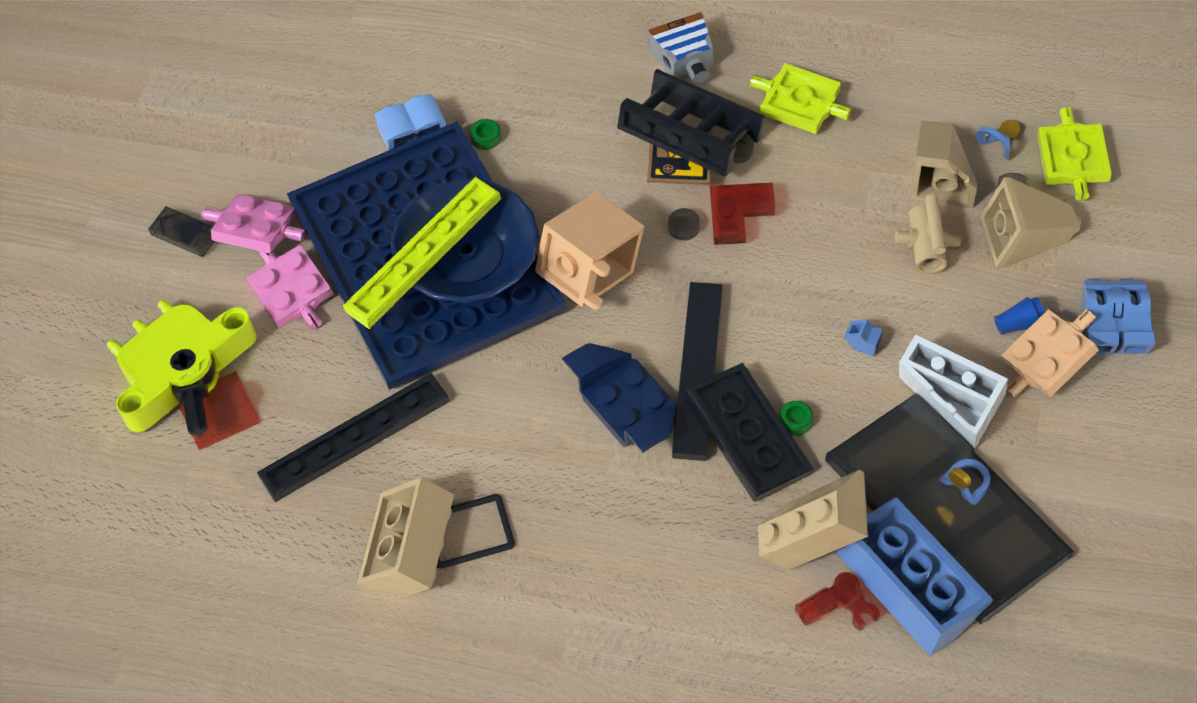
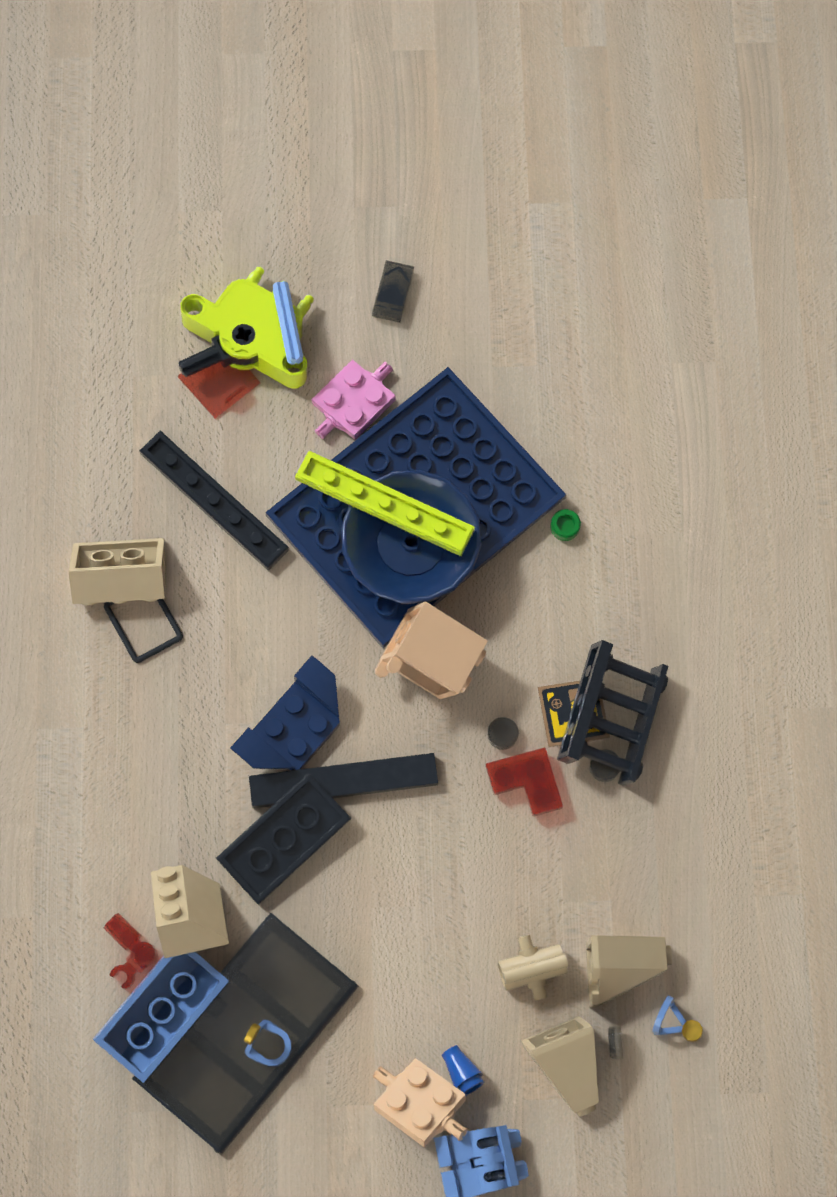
camera: 70 degrees right, 15 degrees up
bright pink plate [202,194,306,254] -> none
light blue brick [375,94,446,150] -> none
torso [648,12,713,84] -> none
neon yellow plate [750,63,851,134] -> none
green tile [779,401,813,436] -> none
medium blue piece [844,320,883,356] -> none
white wedge [899,334,1008,450] -> none
neon yellow plate [1037,107,1112,201] -> none
none -> light blue axle [273,281,303,364]

